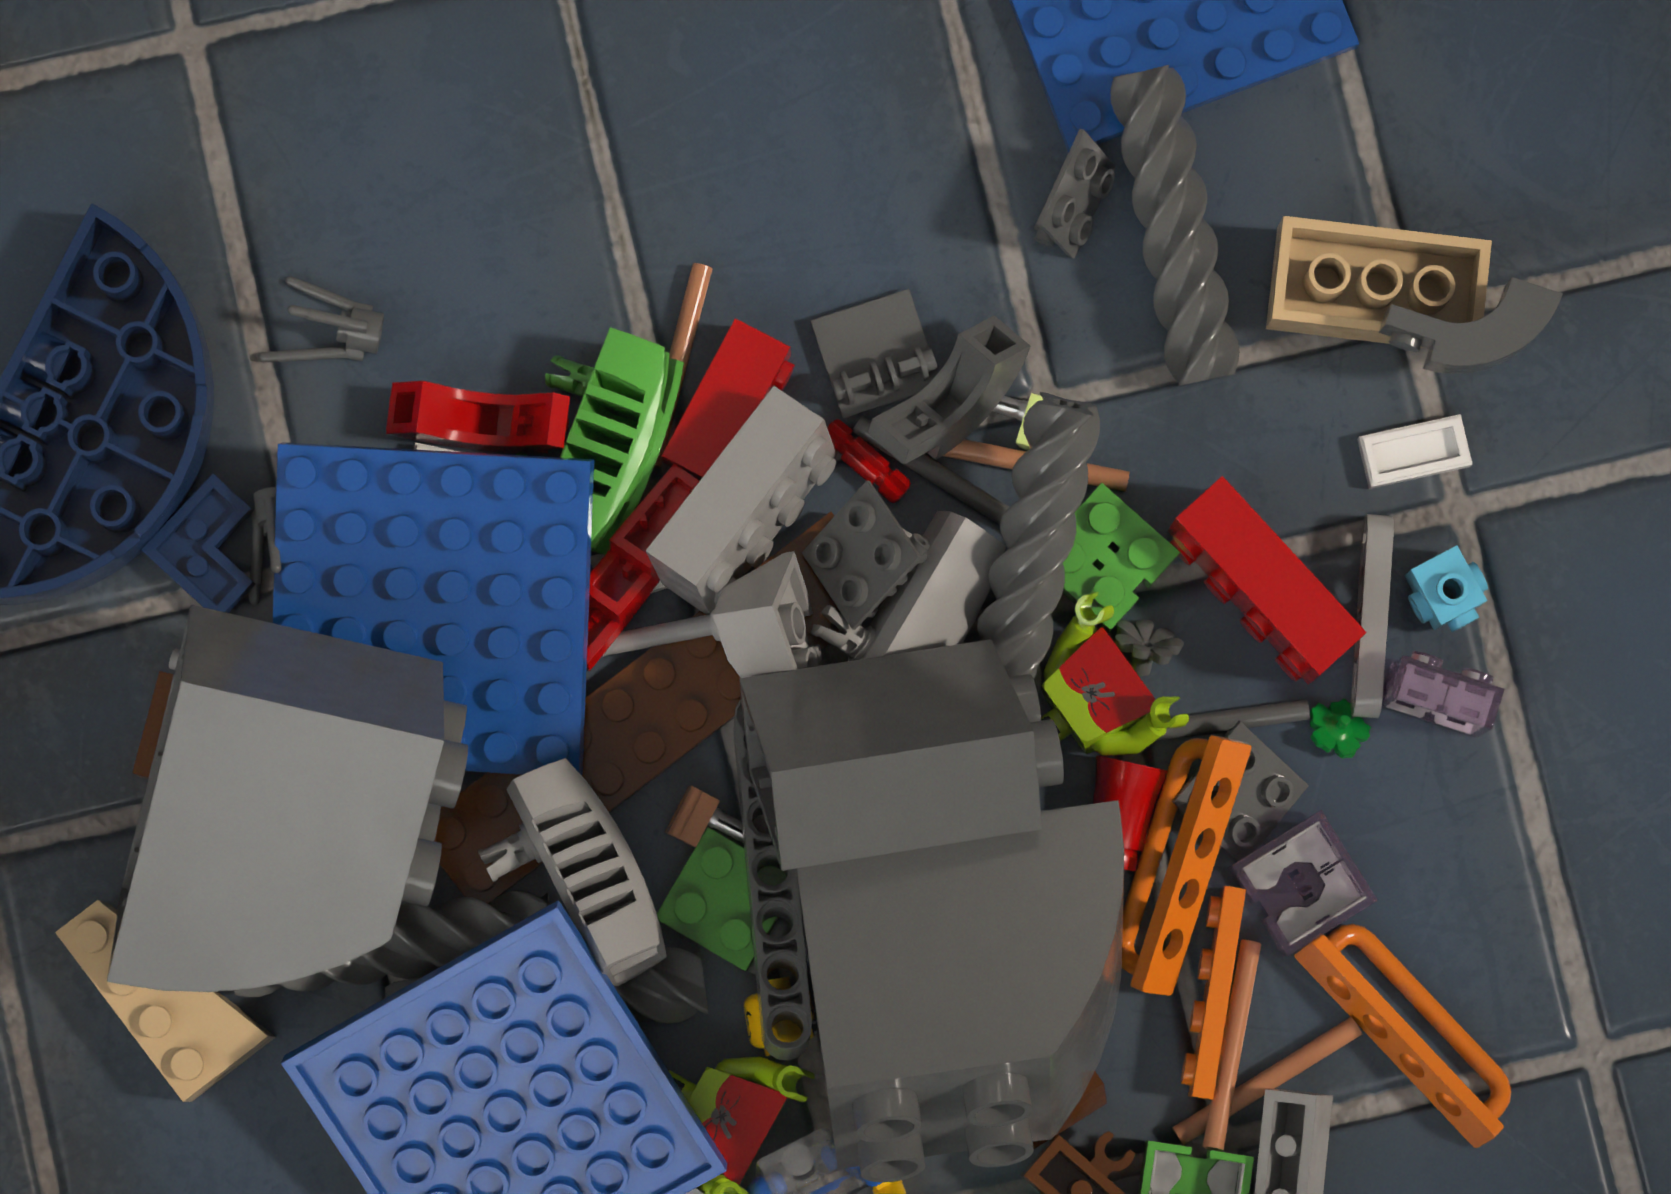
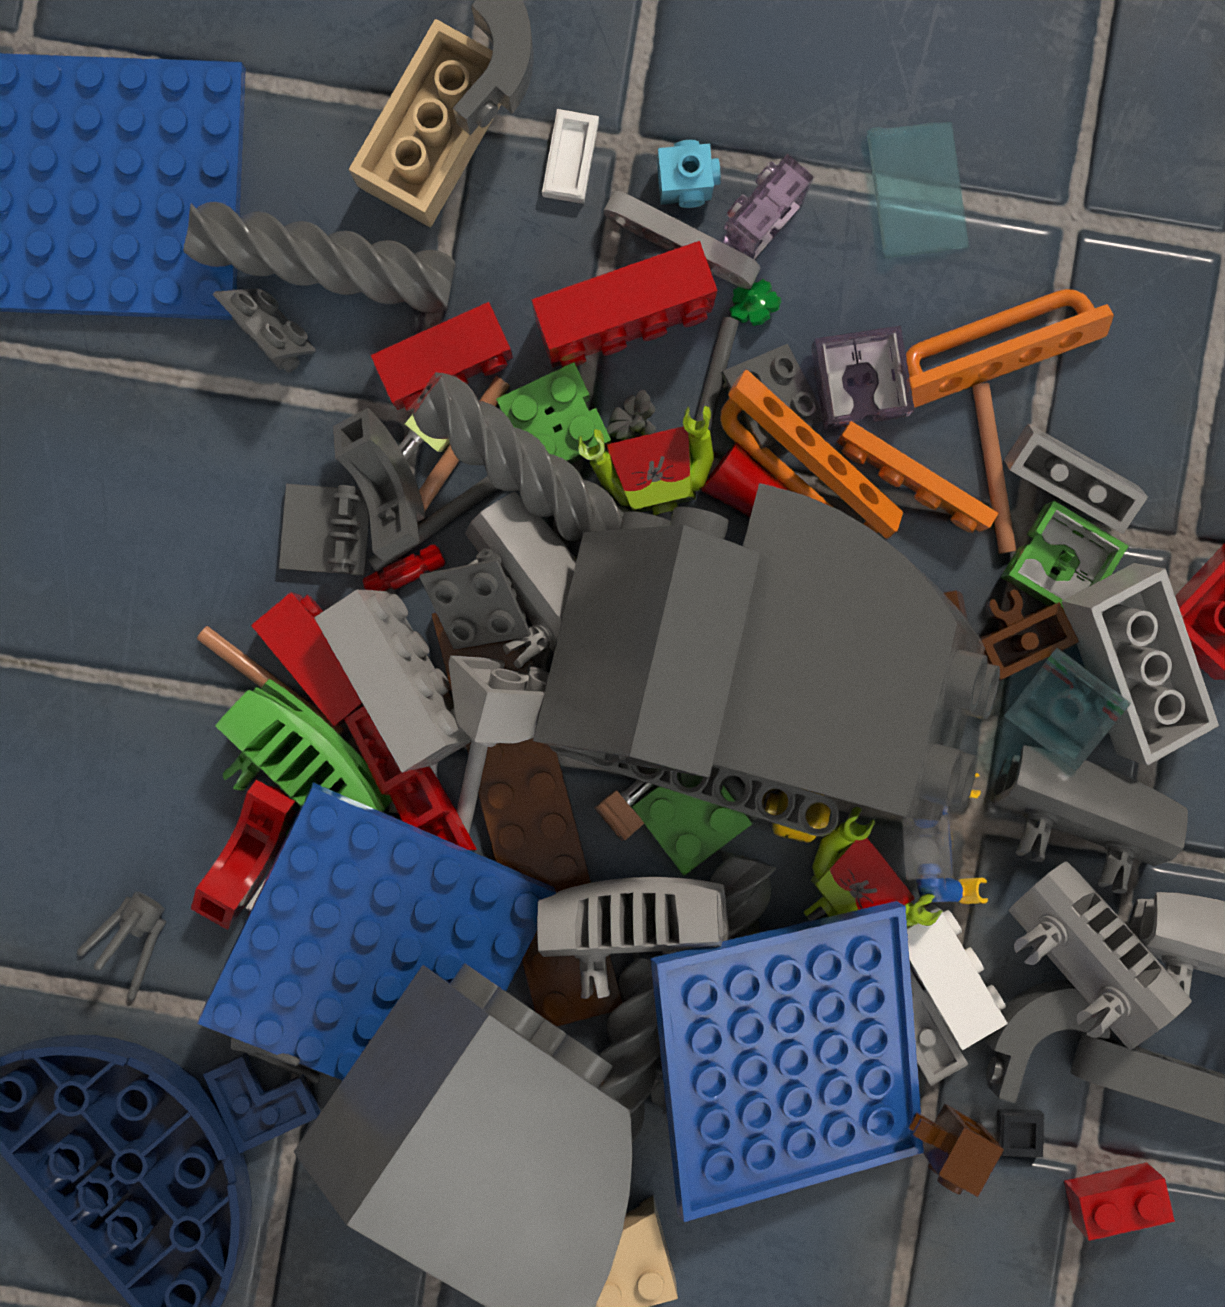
camera: 70 degrees left, 5 degrees up
nougat bar [1202,940,1261,1151] -> none
none -> red brick [370,302,513,411]
none -> clear light blue piece [867,122,969,258]

